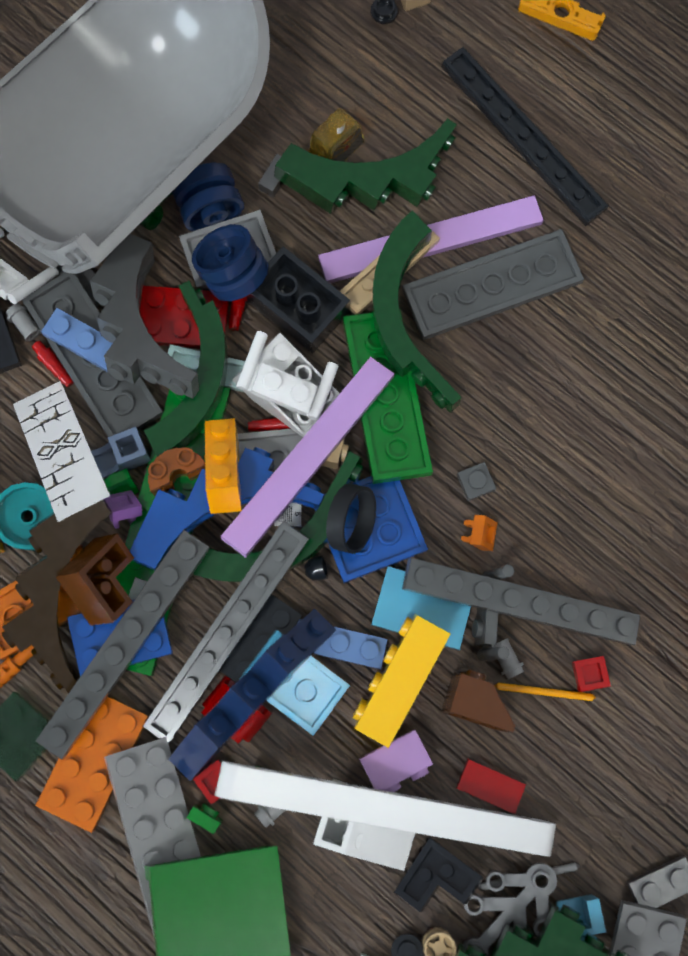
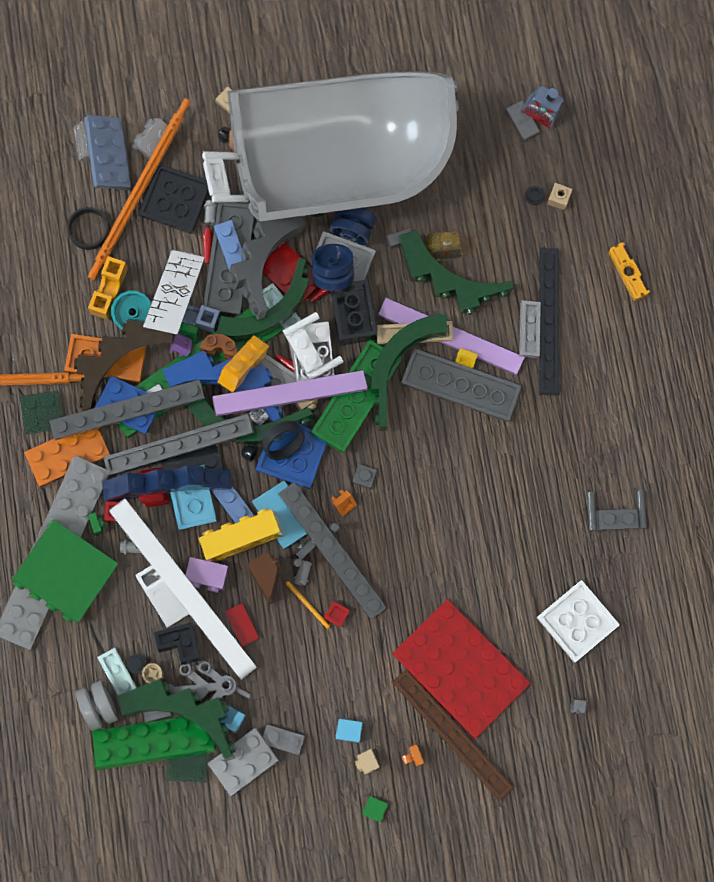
camera: 40 degrees right, 0 degrees up
reddish brown brick [55,533,134,626] -> none
none -> yellow plate [455,348,478,369]
none -> light grey plate [519,300,541,358]

